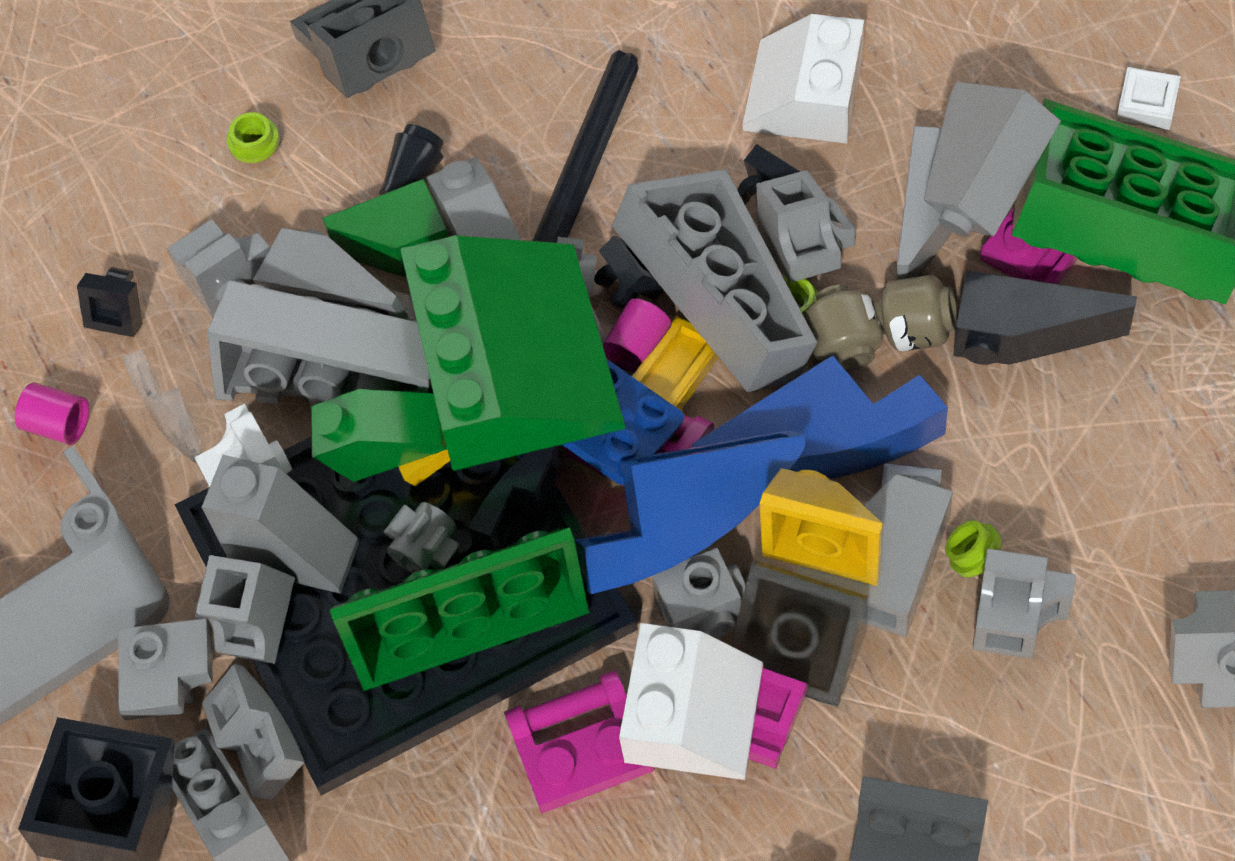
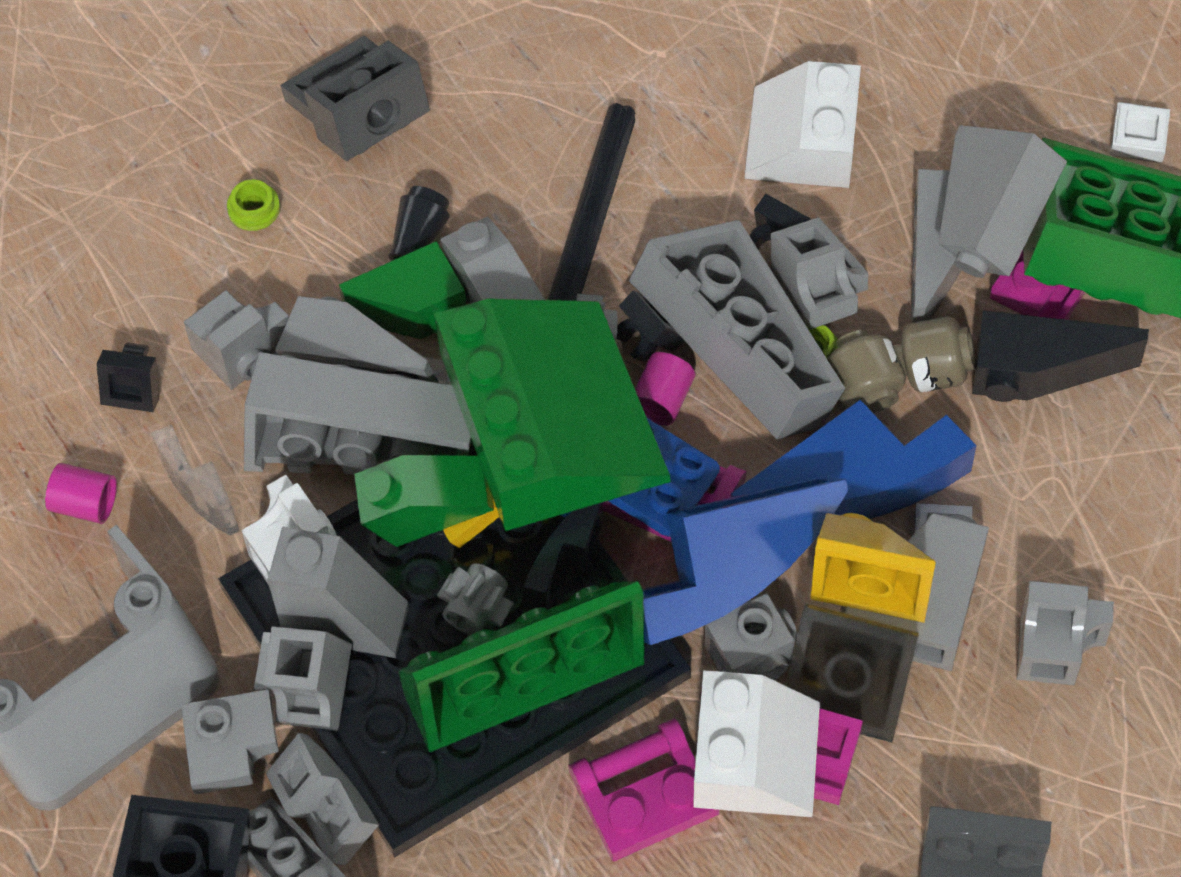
camera: 10 degrees left, 0 degrees up
yellow tile [632,317,719,410] -> none
lime plate [945,520,1002,578] -> none

